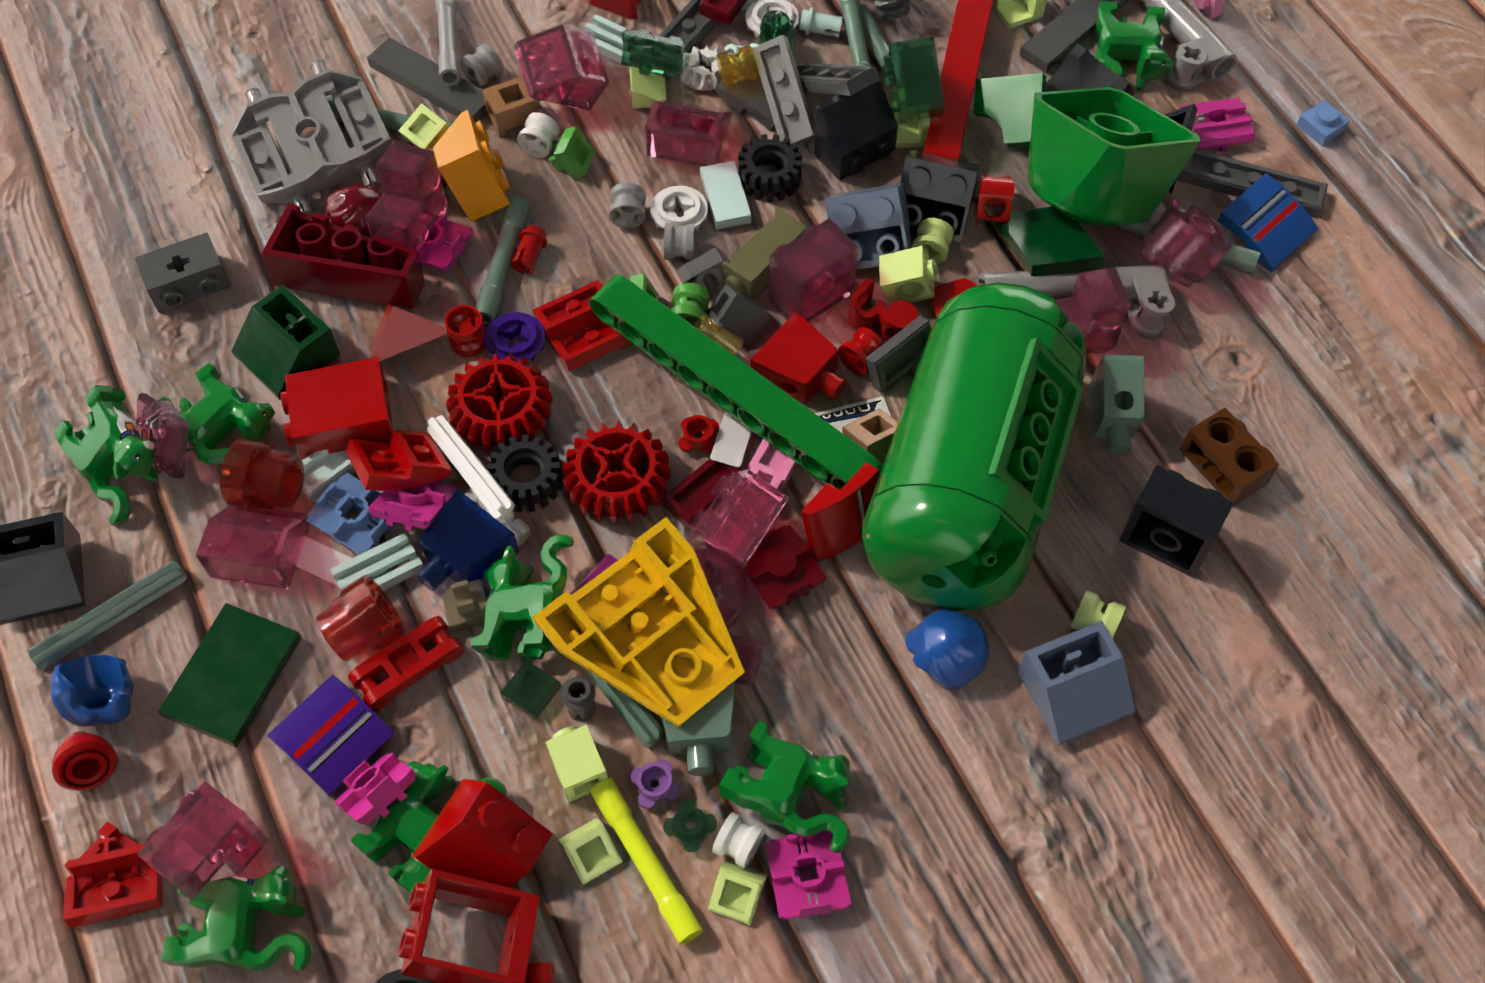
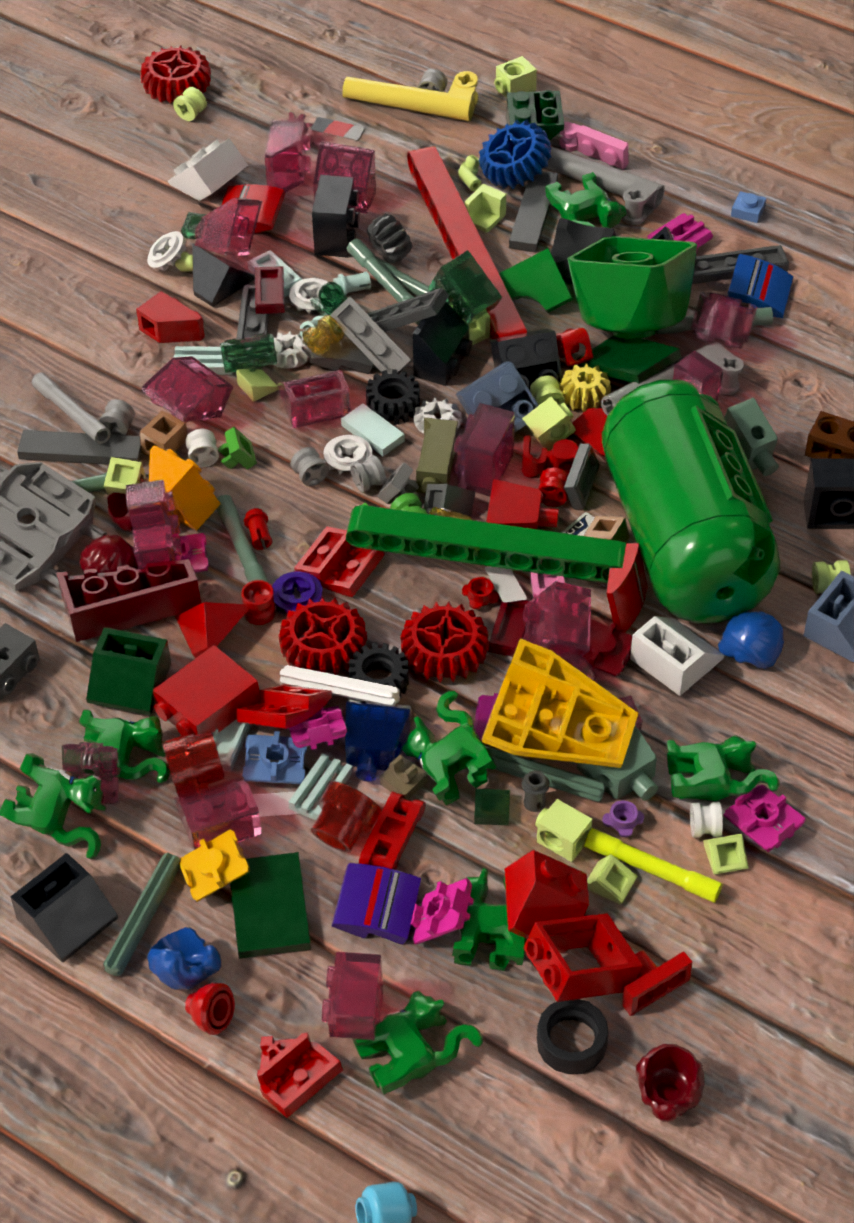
camera: 30 degrees left, 10 degrees down
clear green plate [663,799,717,852] -> none
none -> yellow piece [179,829,250,902]
none -> white gear [414,398,462,434]
none -> light yellow gear [560,363,611,412]
none -> white slope [630,616,724,696]

